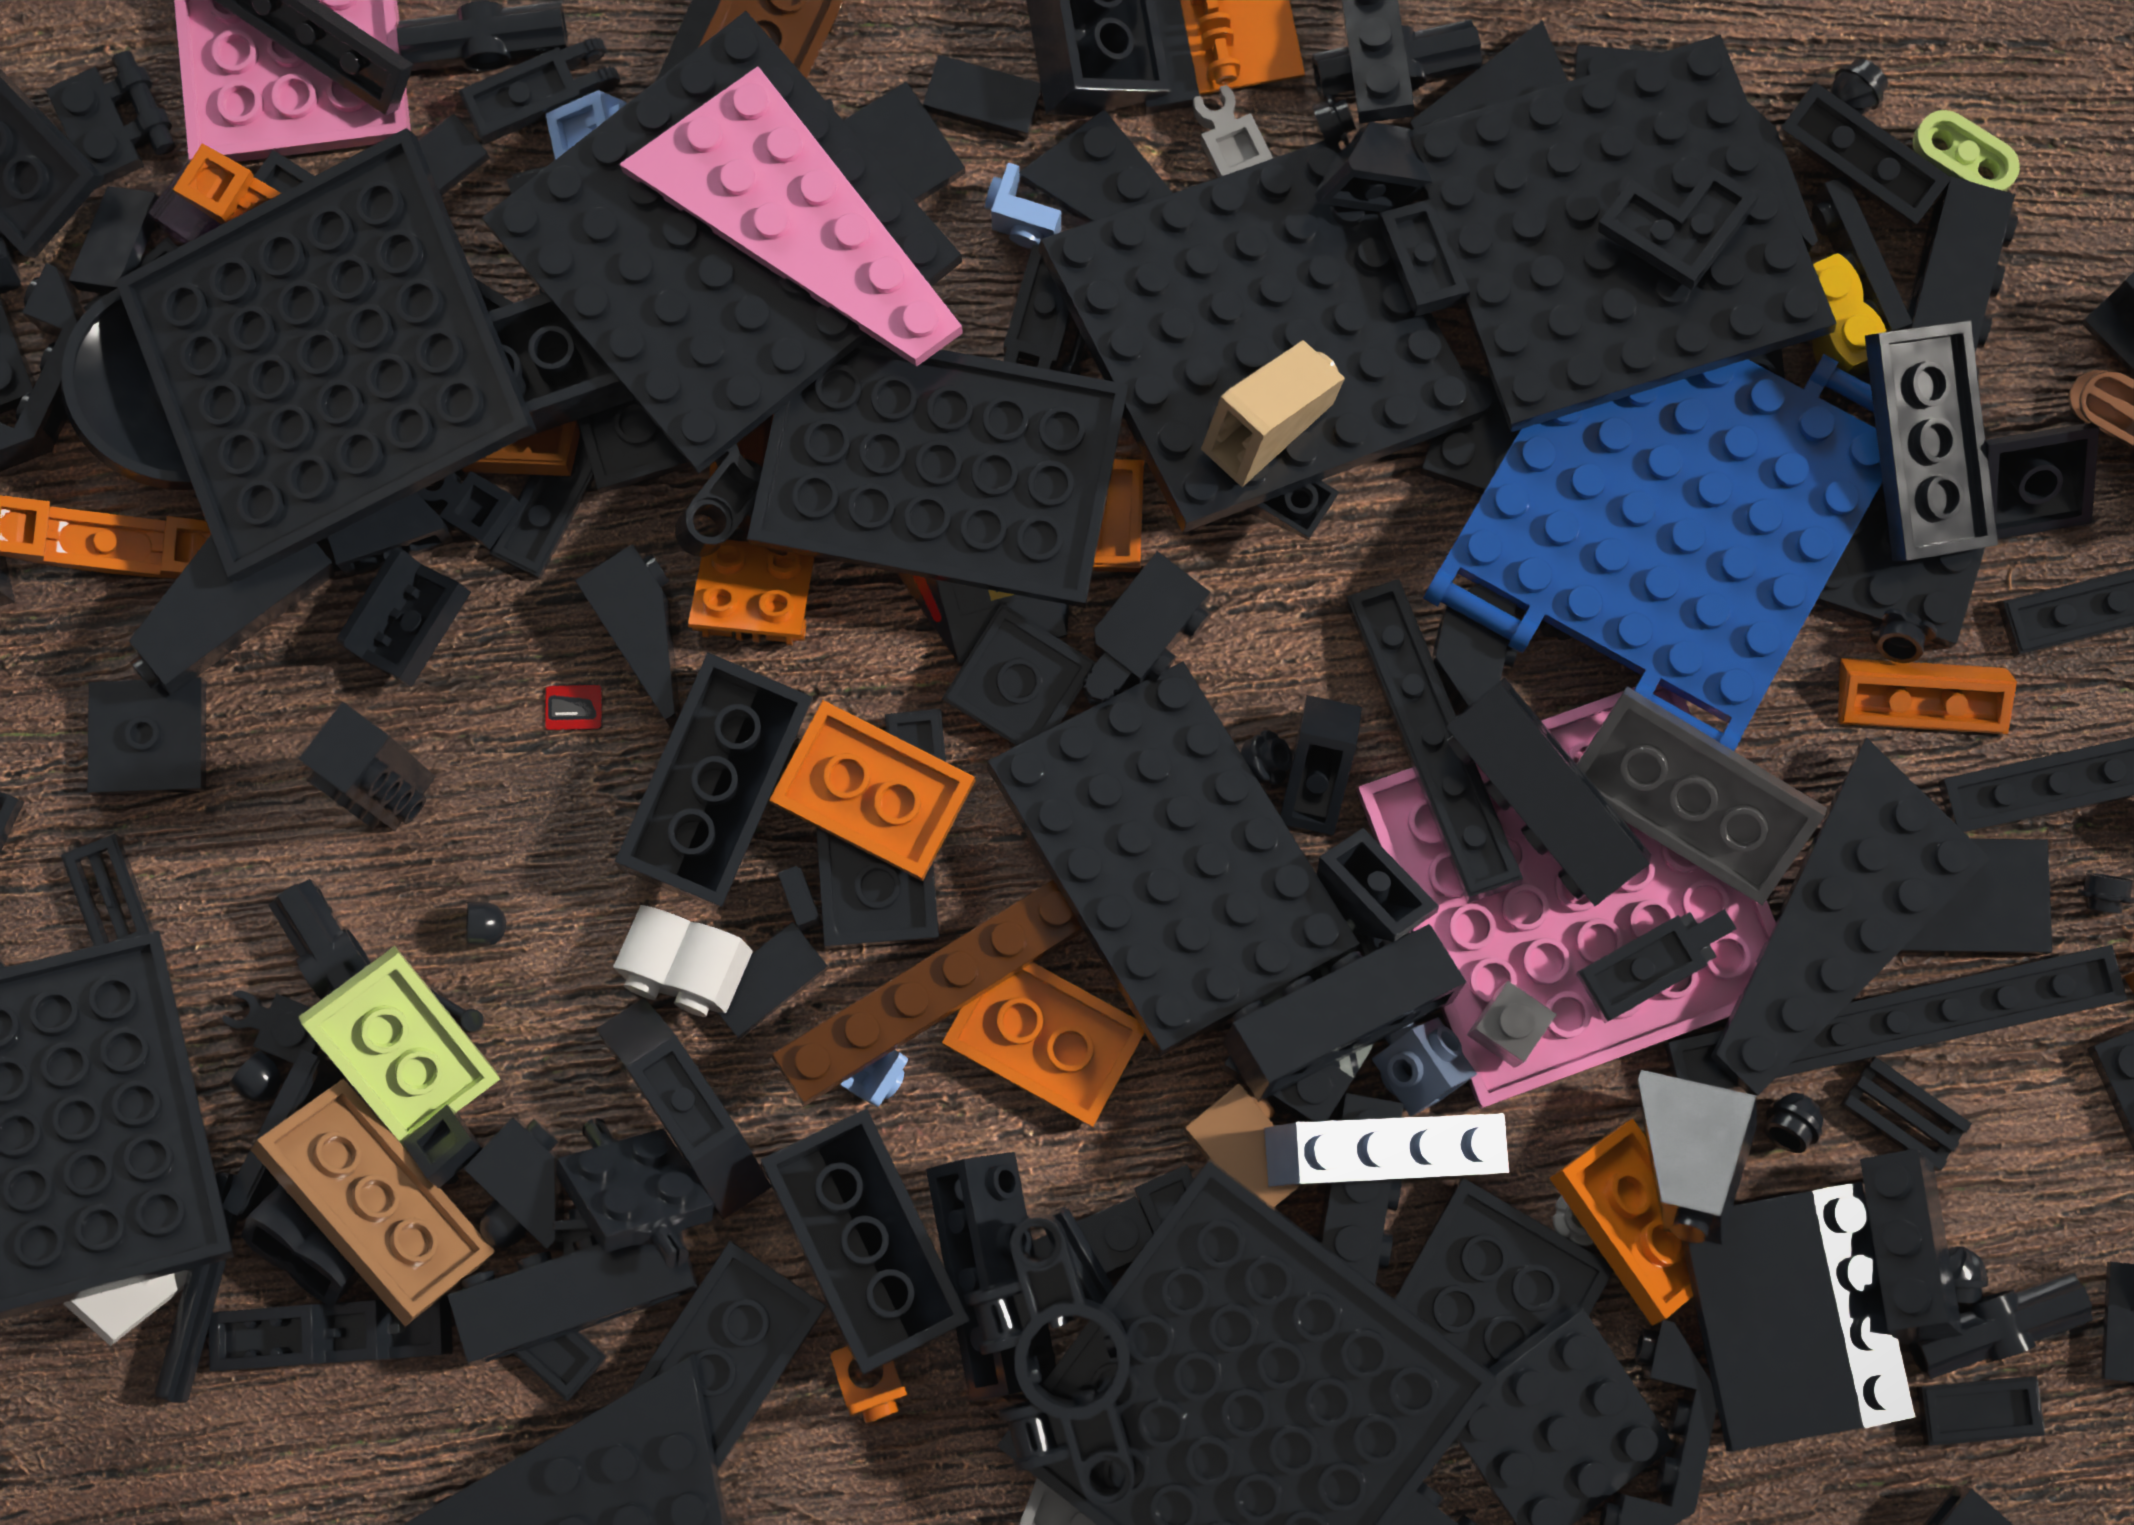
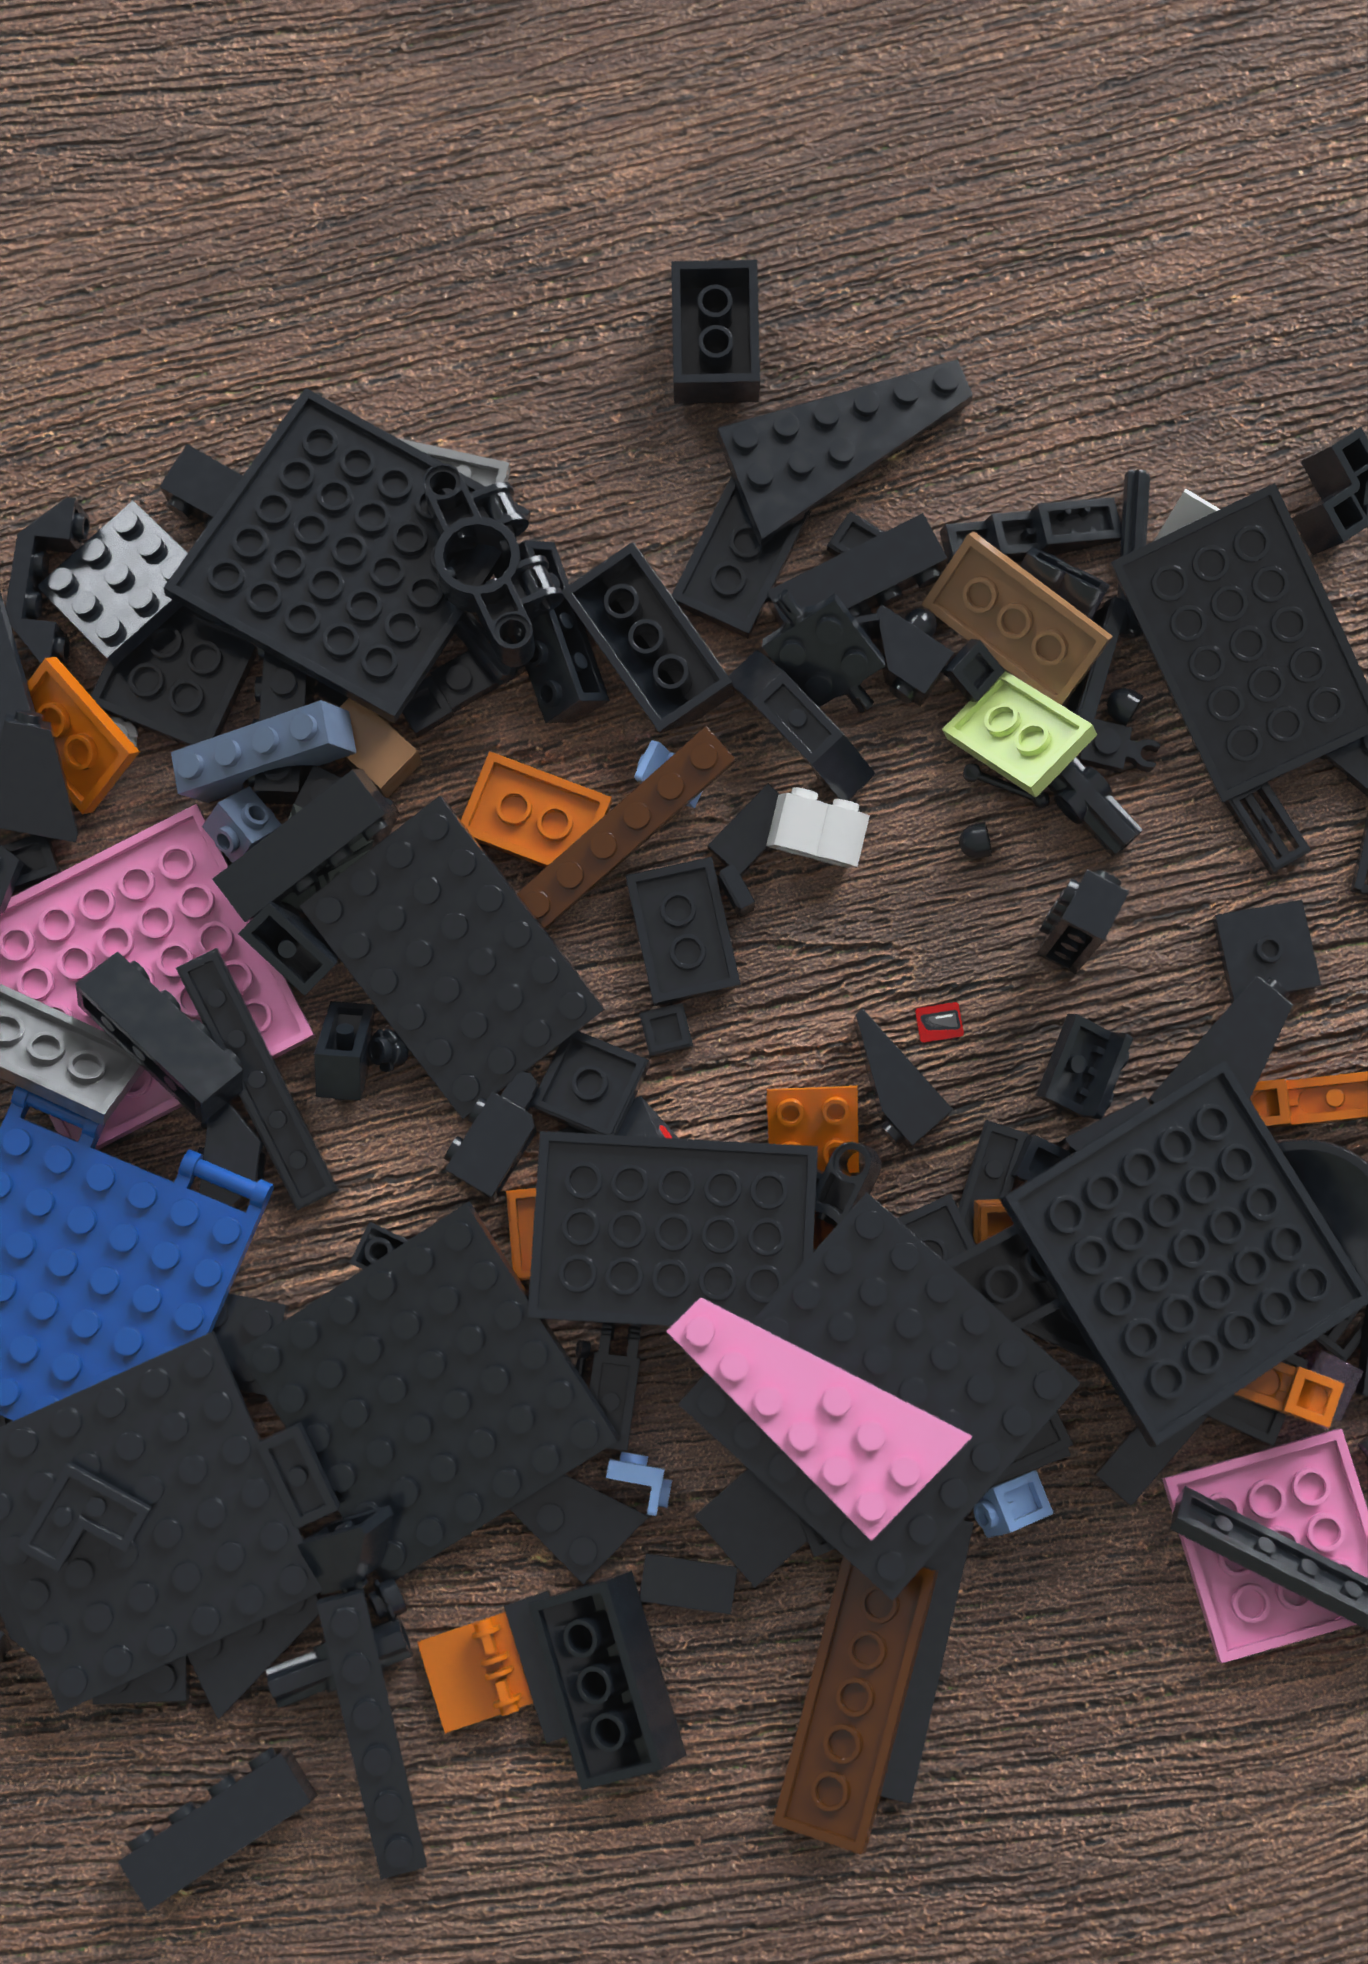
camera: 175 degrees right, 0 degrees up
black piece [397,1,569,72] -> none
black hinge [459,37,621,145] -> none
black slope [615,652,813,908] -> none
orange plate [769,700,976,881] -> none
orange bracket [830,1346,907,1423] -> none
light grey plate [1193,85,1273,178] -> none
tan slope [1201,340,1345,487] -> none
flat silver brick [1467,981,1557,1068] -> none
black hinge [1576,909,1737,1023] -> none

